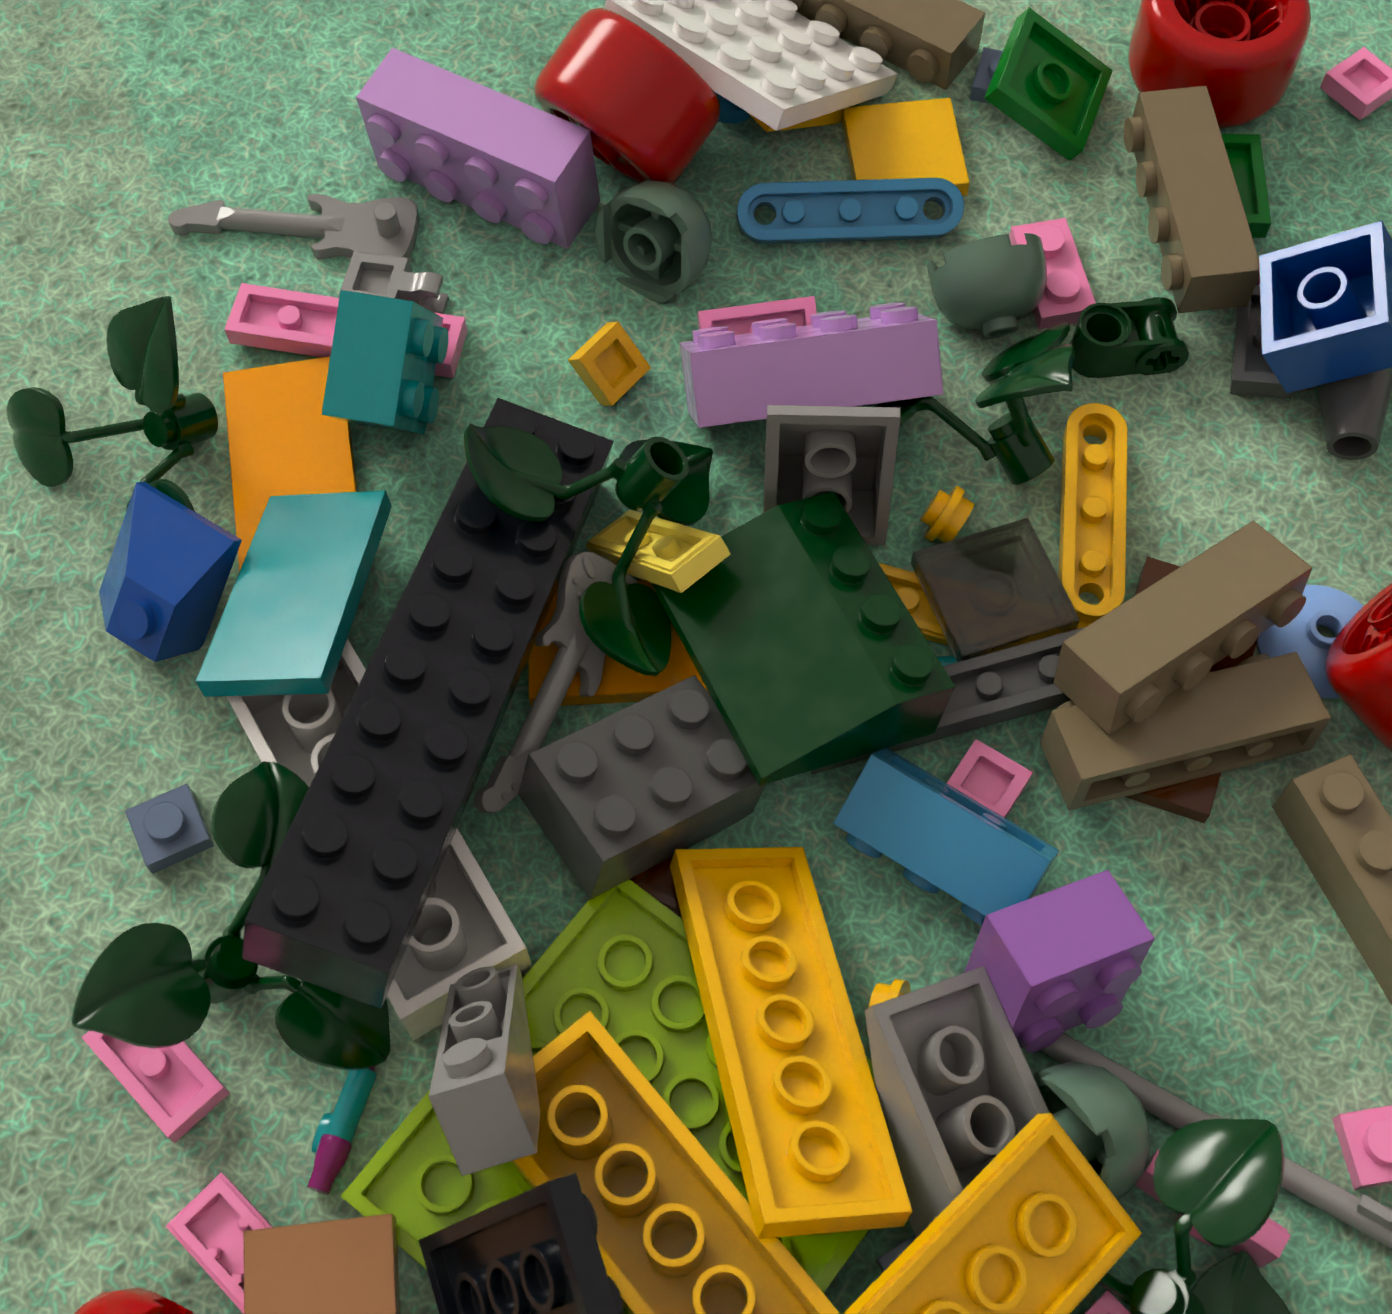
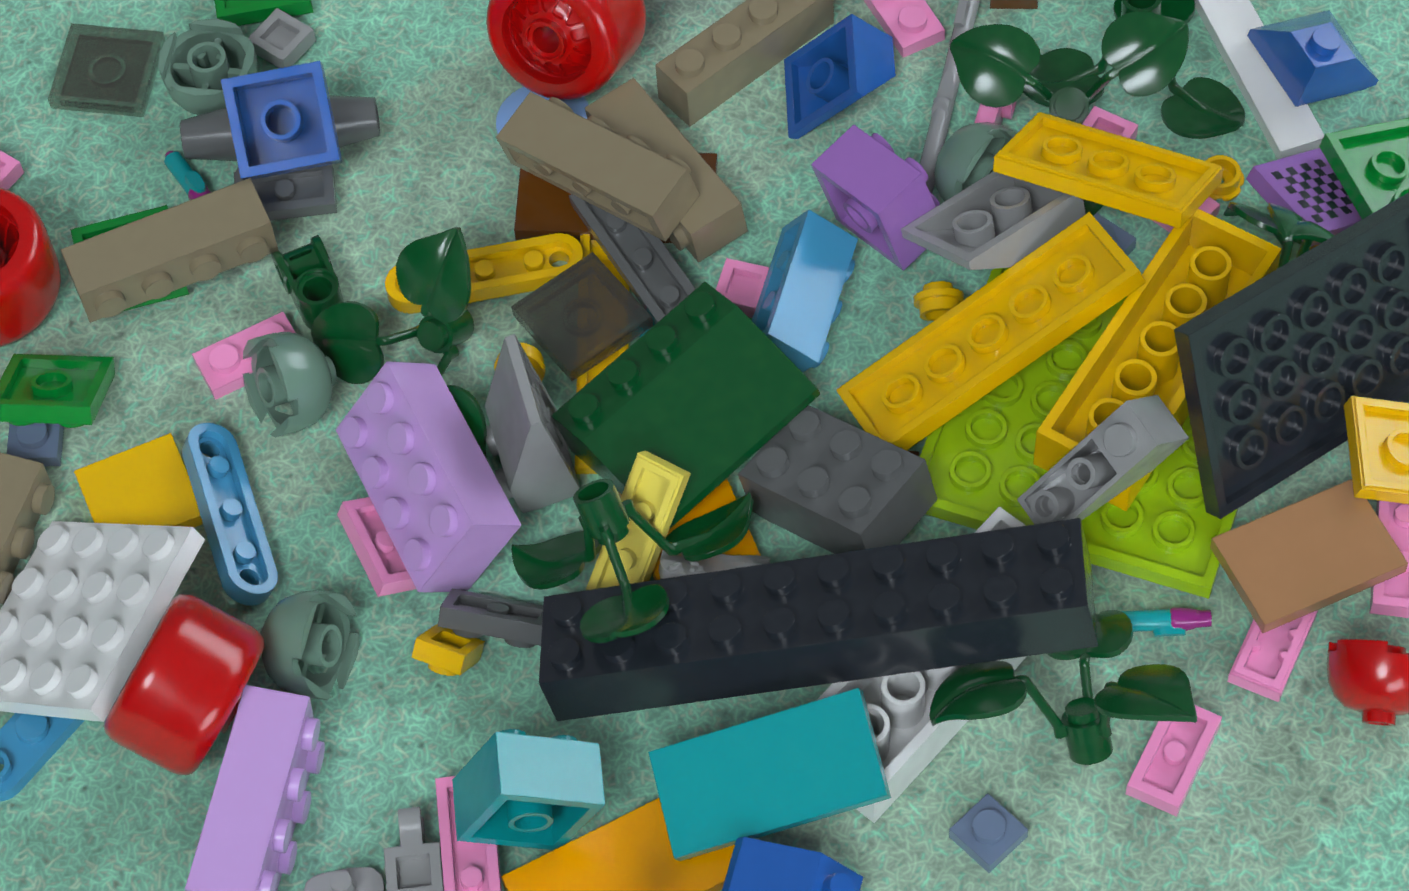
camera: 105 degrees left, 5 degrees down
none -> dark grey plate [438,588,543,648]
none -> blue slope [784,14,896,139]

